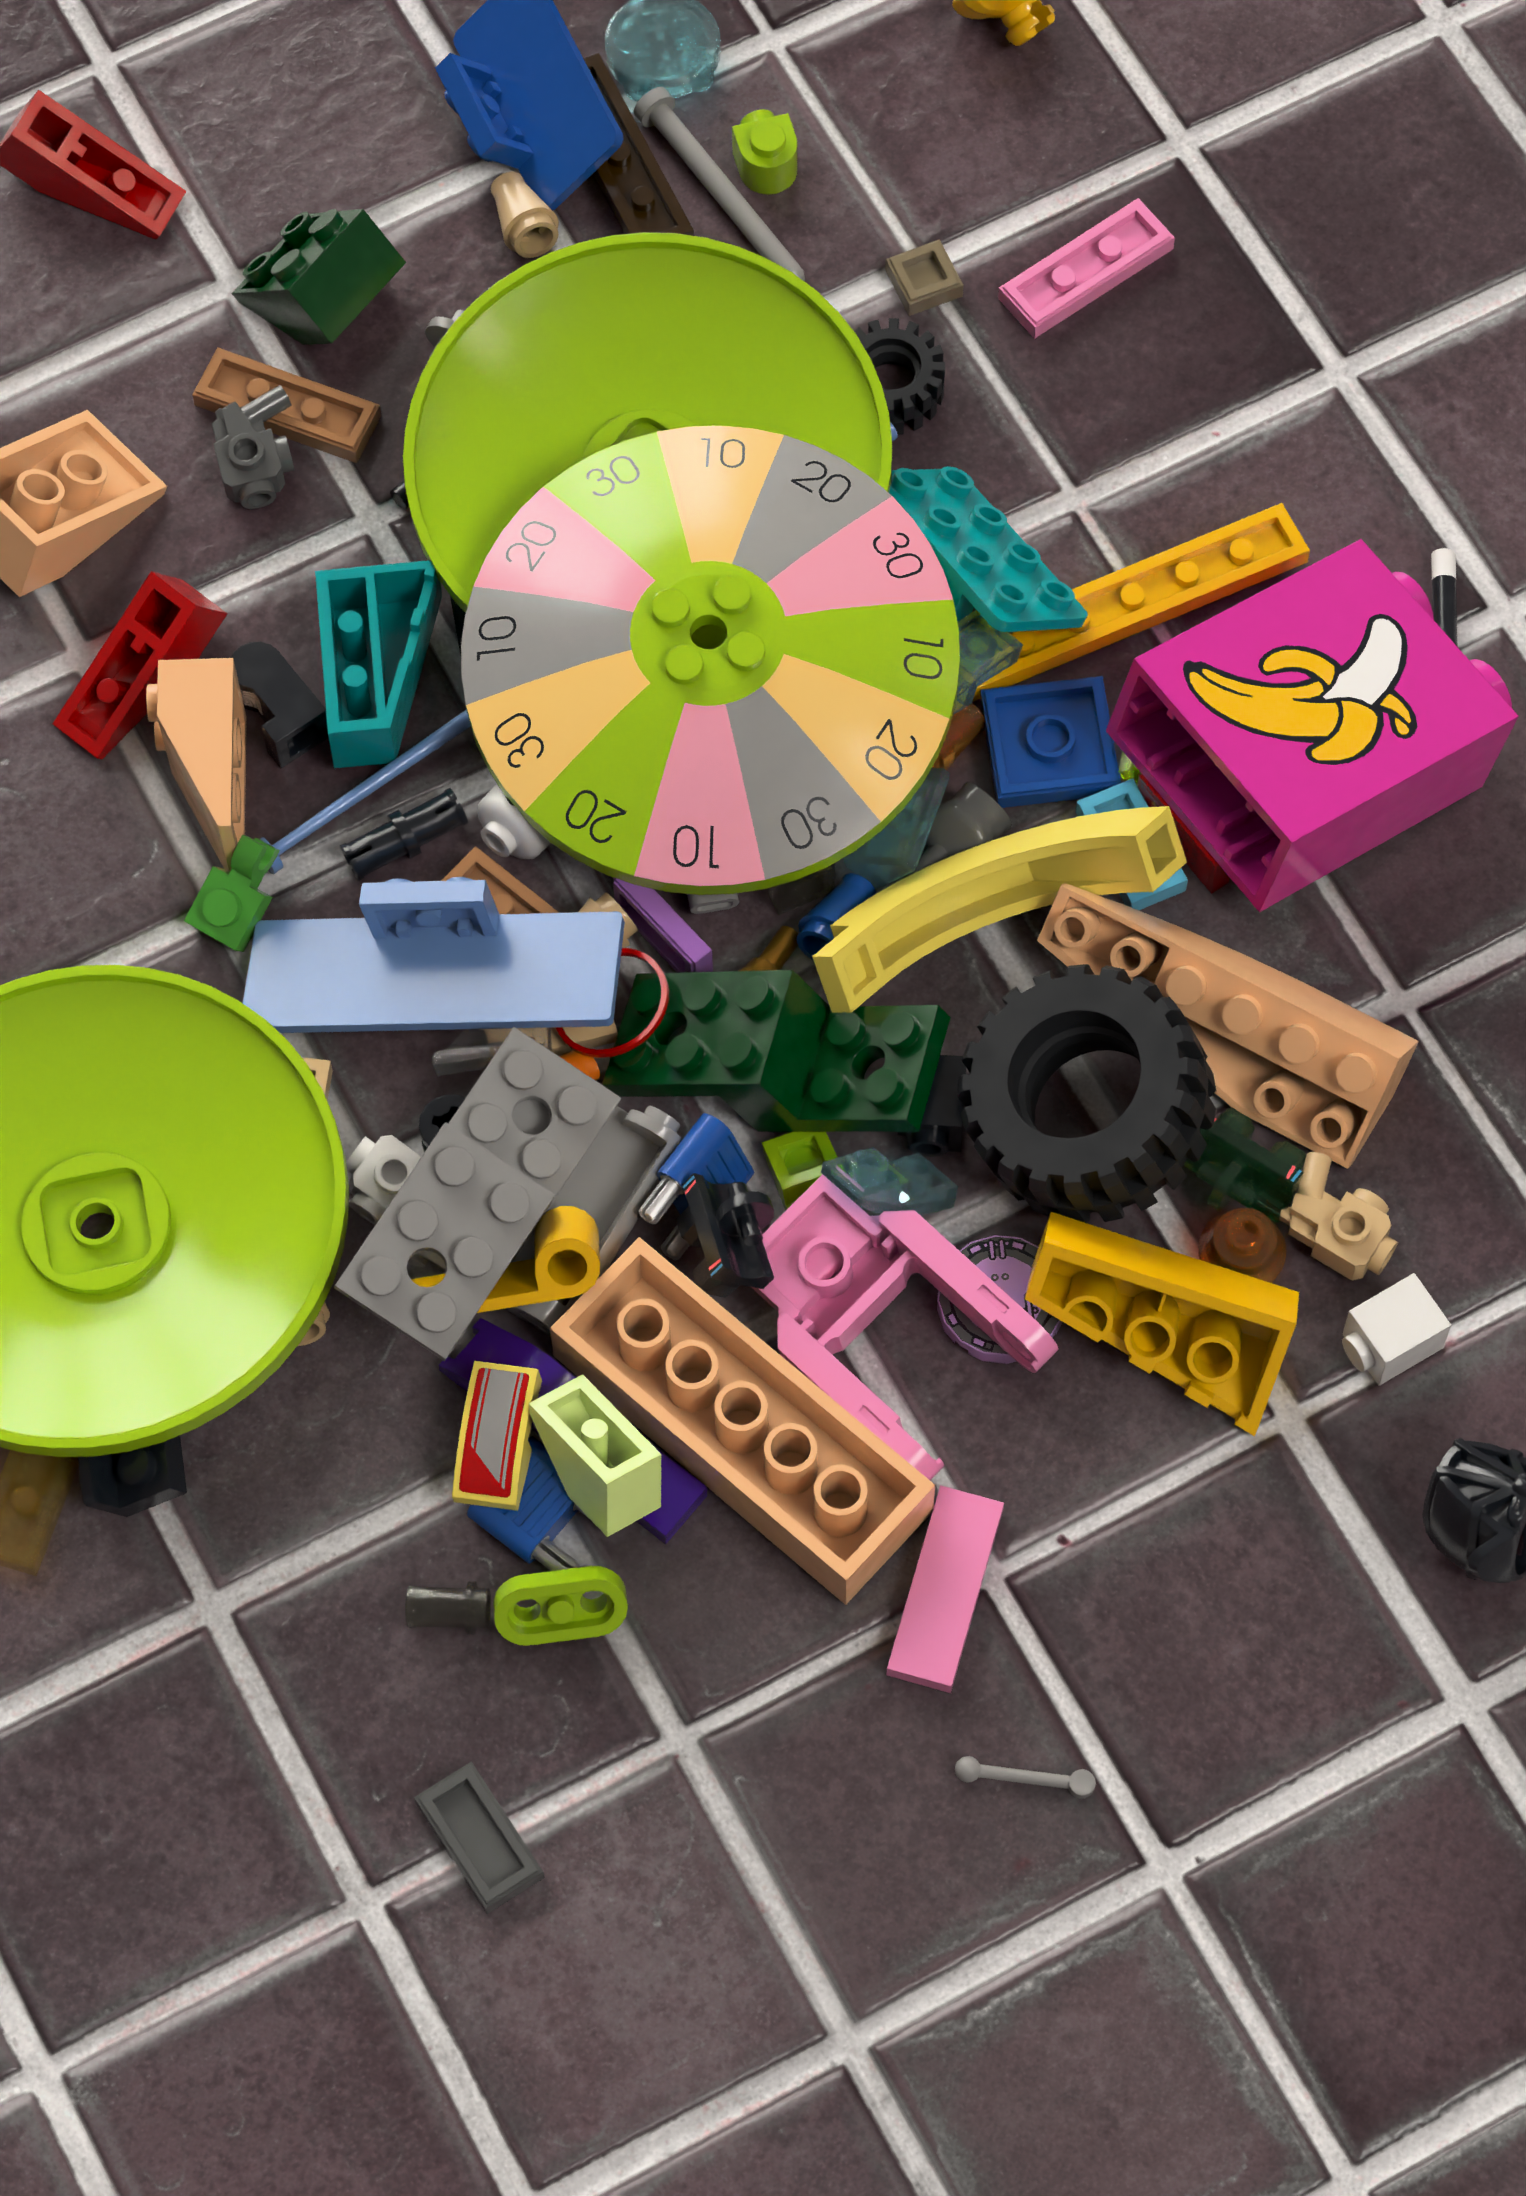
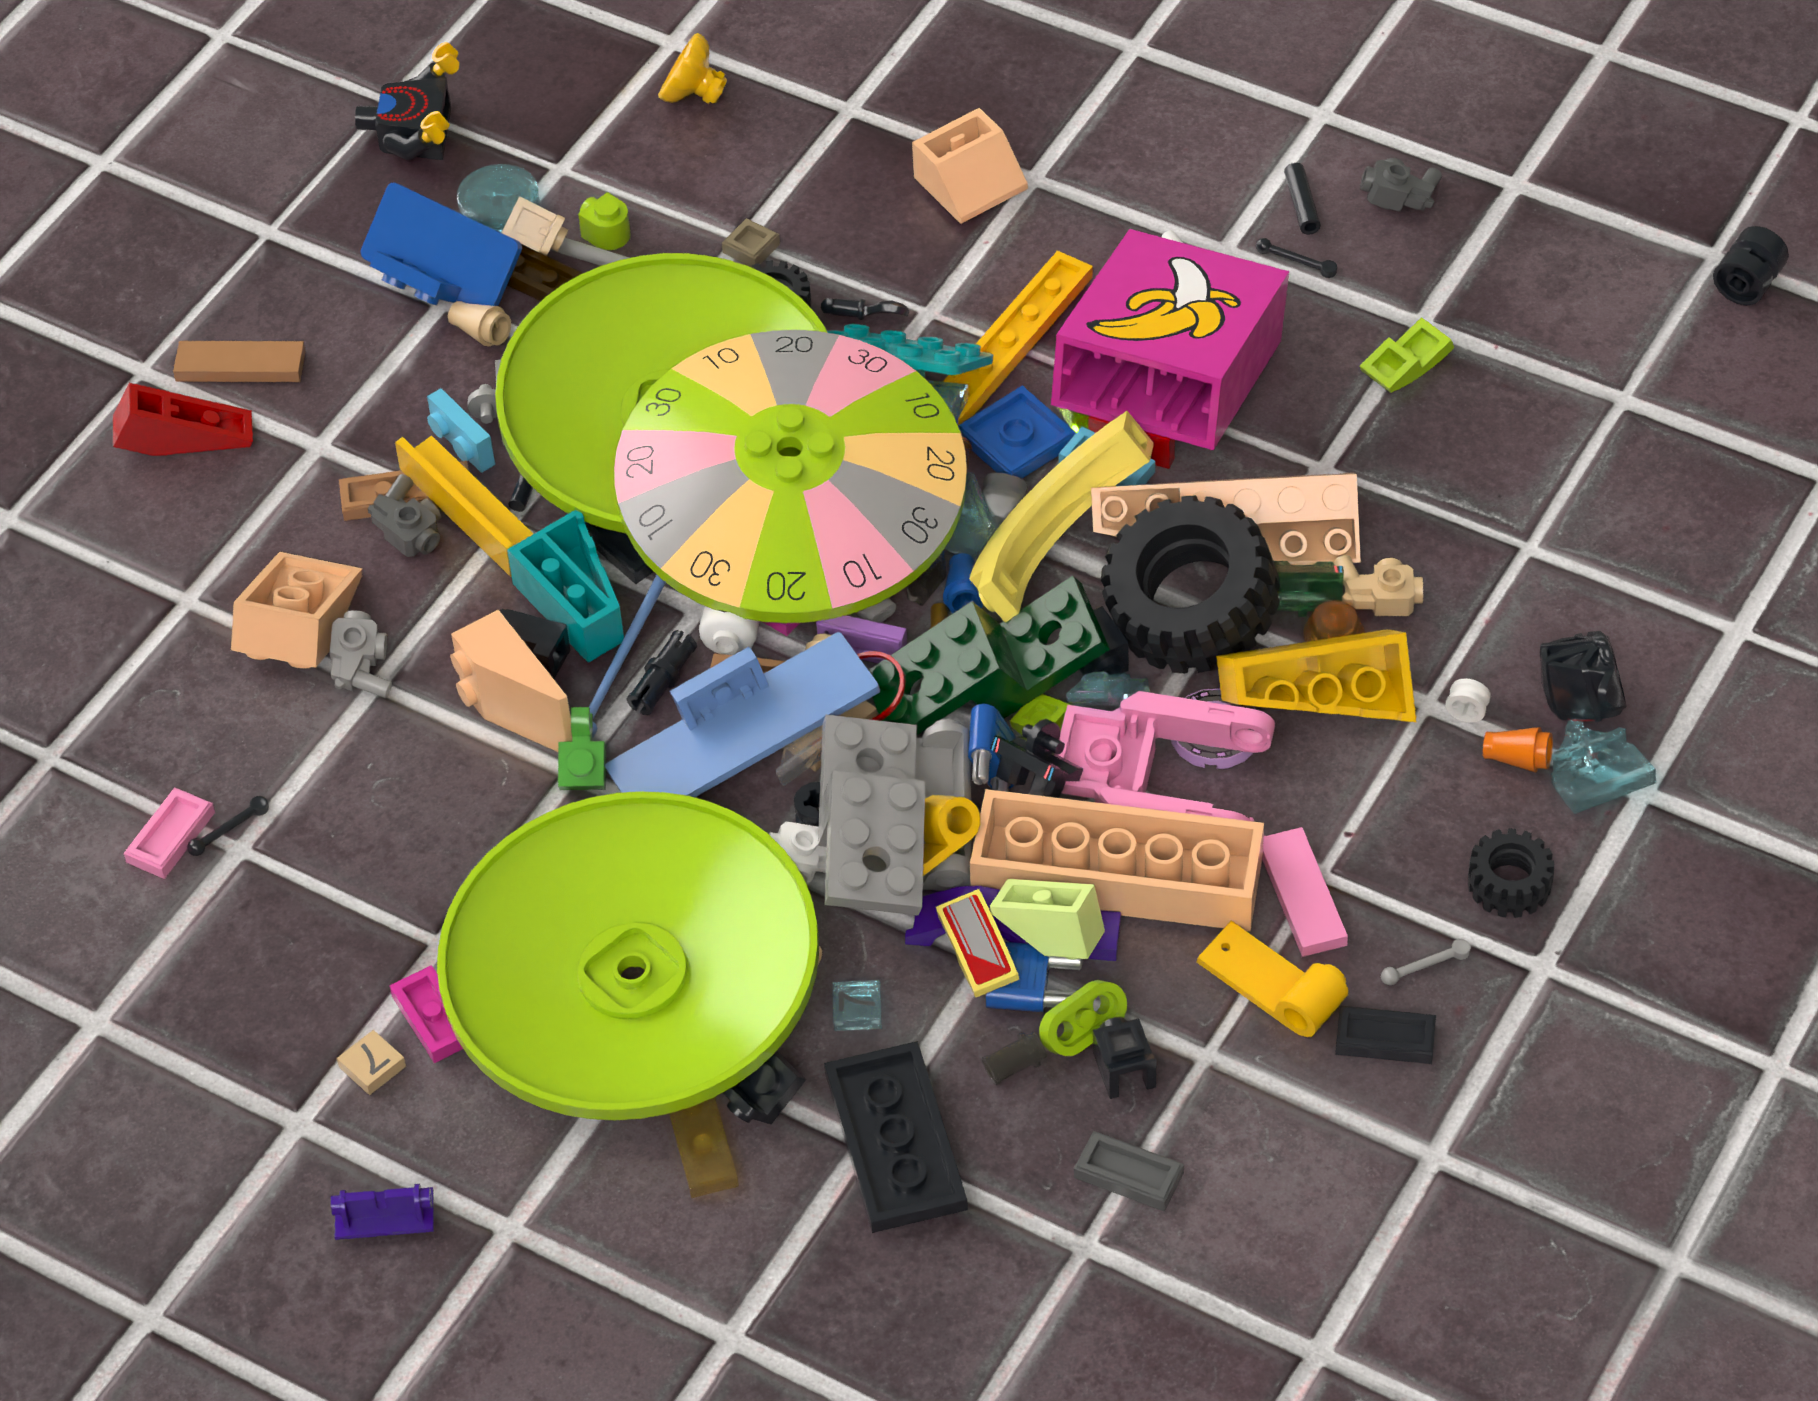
camera: 30 degrees left, 15 degrees down
red slope [52,571,227,760] -> none
dark green slope [231,209,406,345] -> none
bright pink tile [998,198,1175,339] -> none
white brick [1342,1273,1451,1386] -> none
none -> medium nougat tile [173,341,306,382]
none -> light grey piece [329,611,392,698]
none -> yellow panel [395,435,533,577]
none -> medium azure plate [427,388,495,473]
none -> tan bracket [501,196,568,256]
none -> black piece [820,298,909,320]
none -> black plate [824,1041,968,1233]
none -> clear light blue tile [832,980,882,1031]
none -> light nougat slope [912,108,1028,224]
none -> black window [1093,1017,1156,1099]
none -> yellow door [1196,921,1348,1037]
none -> black tile [1335,1006,1436,1064]
none -> white bush [1445,679,1491,723]
none -> black tyre [1468,828,1554,918]
none -> orange cone [1483,727,1553,773]
none -> clear light blue slope [1551,720,1656,814]

